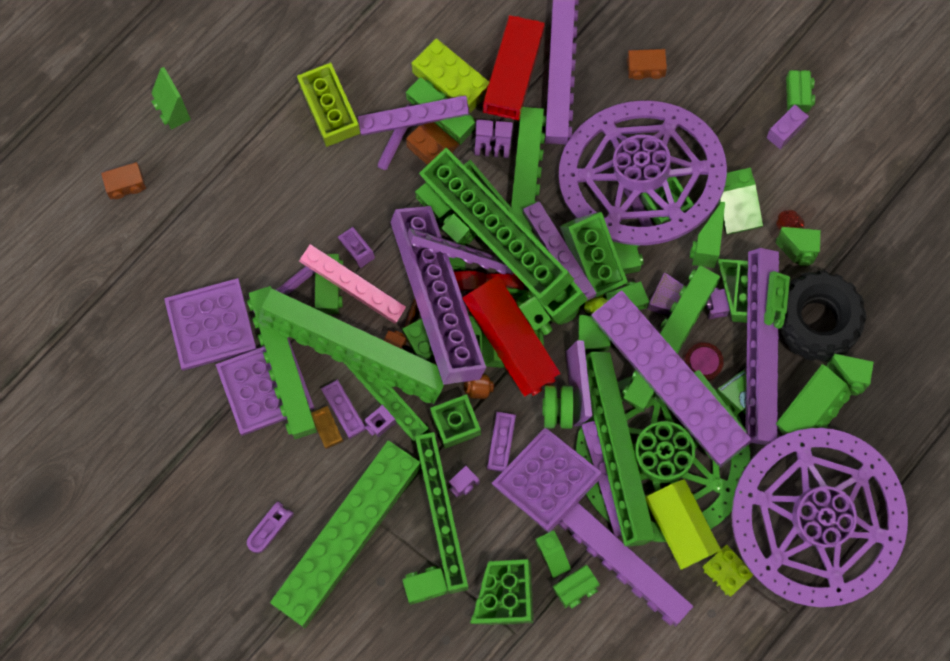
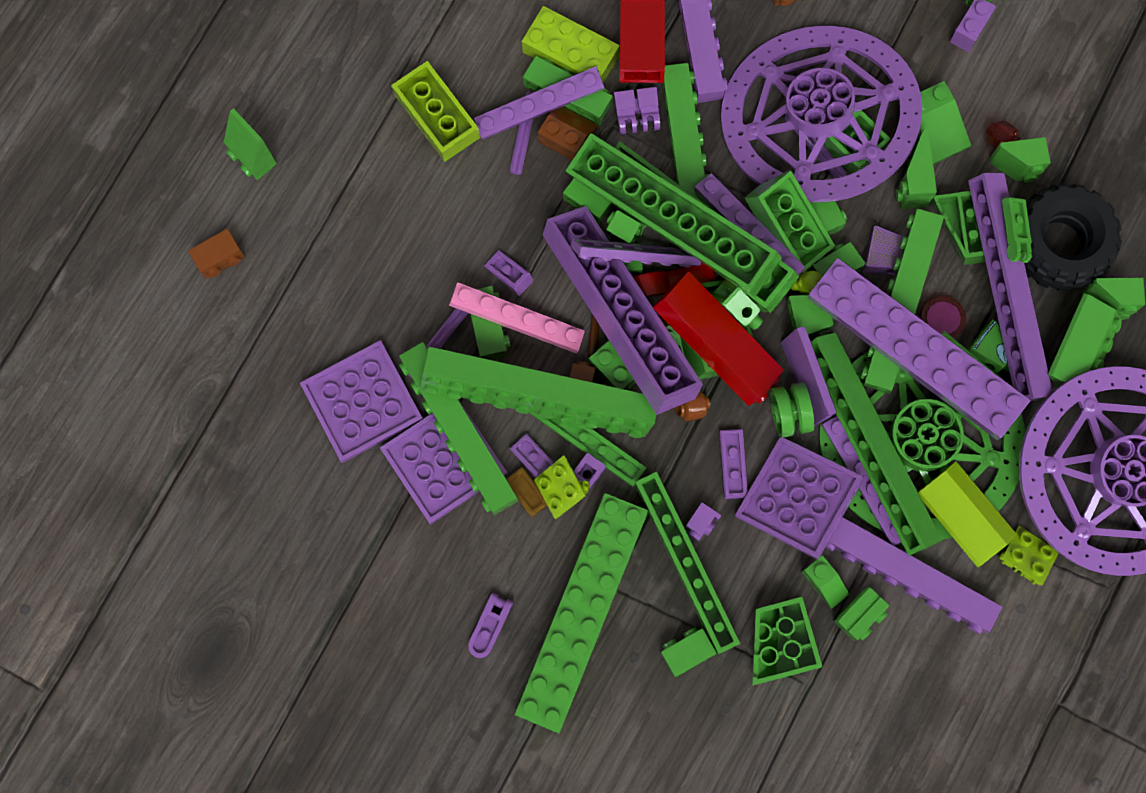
camera: 10 degrees left, 5 degrees up
bright green brick [430,394,481,449] -> none
medium lavender brick [706,288,730,319] -> none
none -> lime hinge [534,455,590,519]

